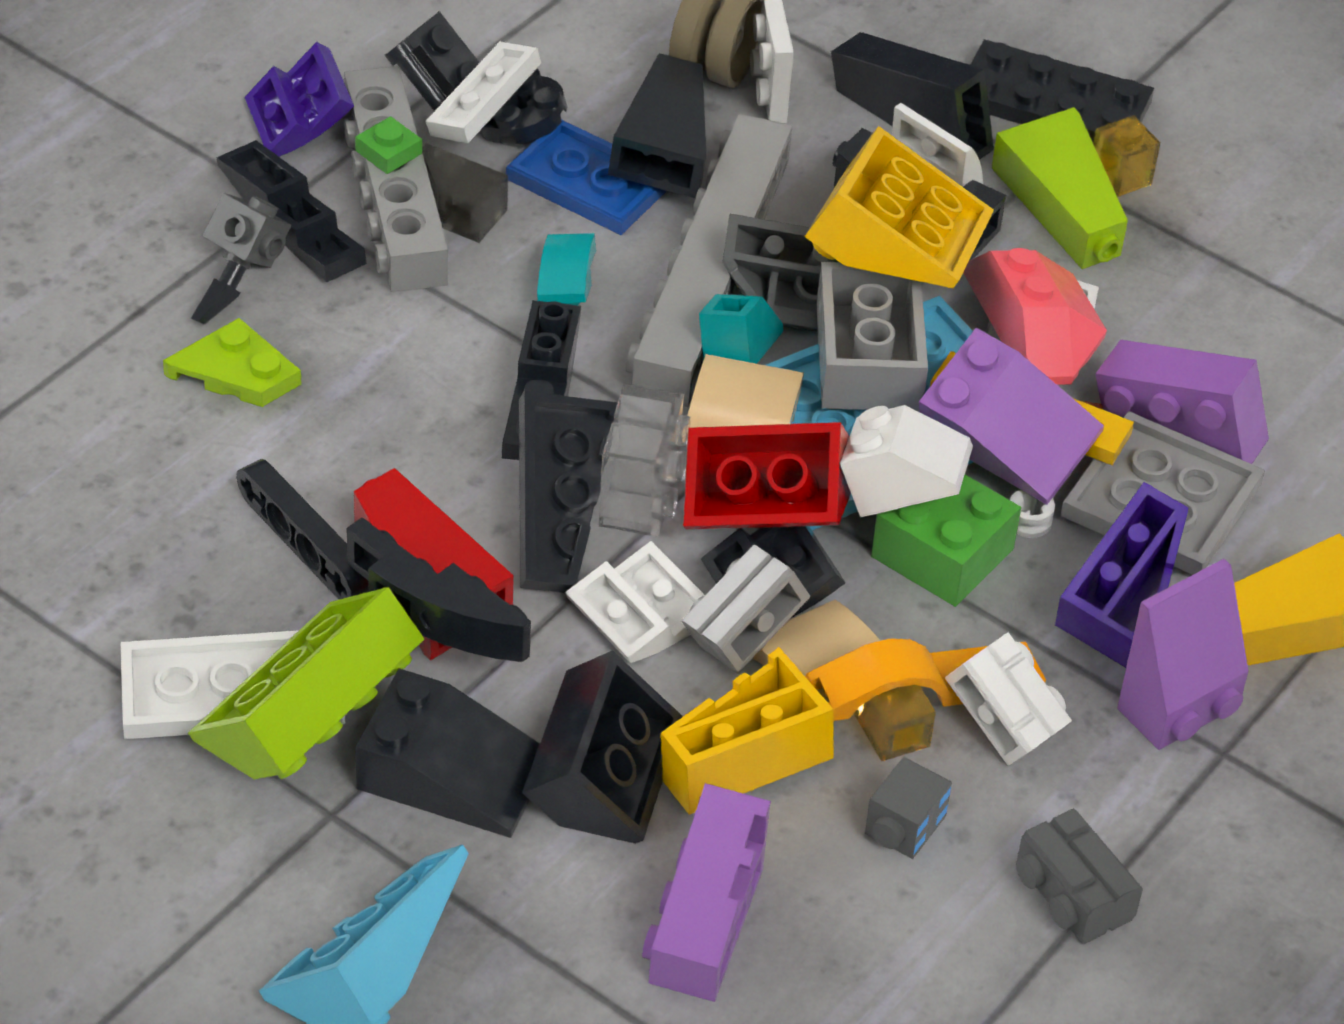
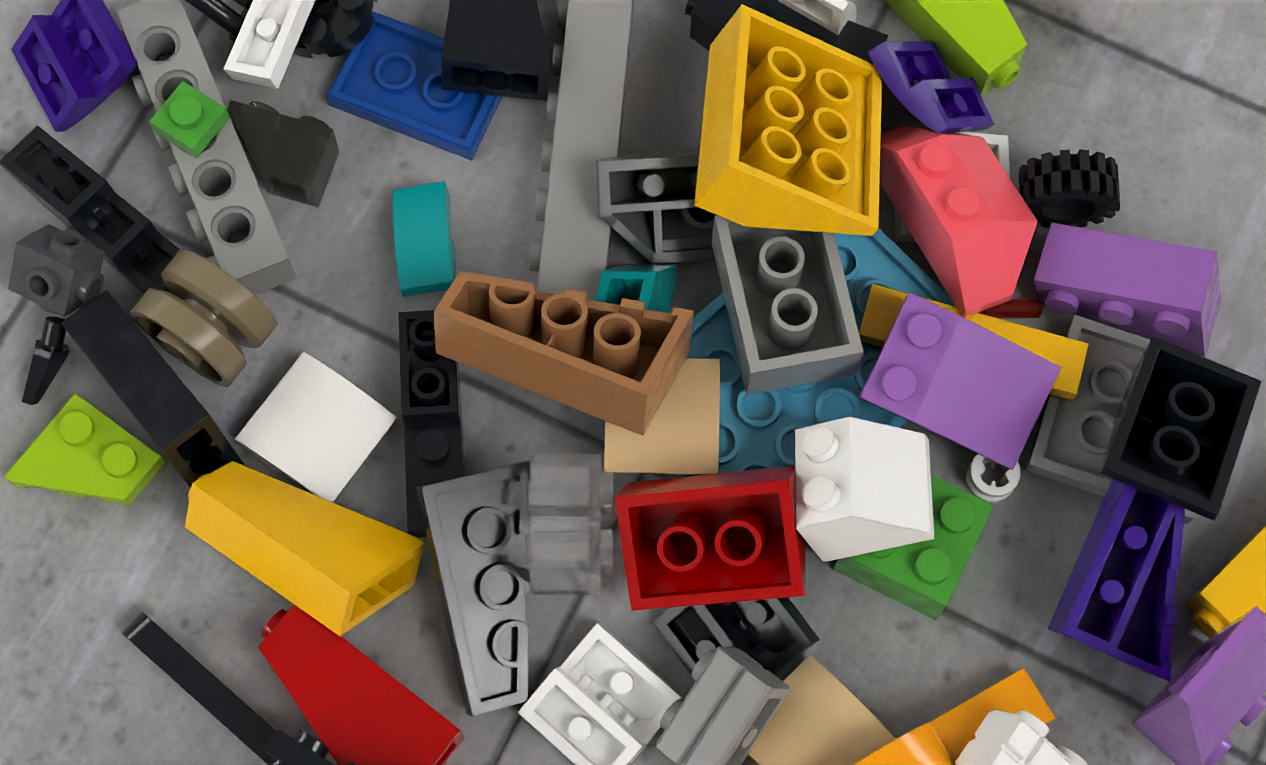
camera: 10 degrees left, 25 degrees up
none -> black slope [61,290,245,488]
none -> dark tan wheel [129,249,278,388]
none -> yellow slope [185,461,425,636]
none -> white slope [234,351,397,502]
none -> medium nougat wedge [434,271,694,436]
none -> dark purple slope [868,41,995,134]
none -> black tyre [1019,149,1120,228]
none -> black slope [1101,337,1262,521]

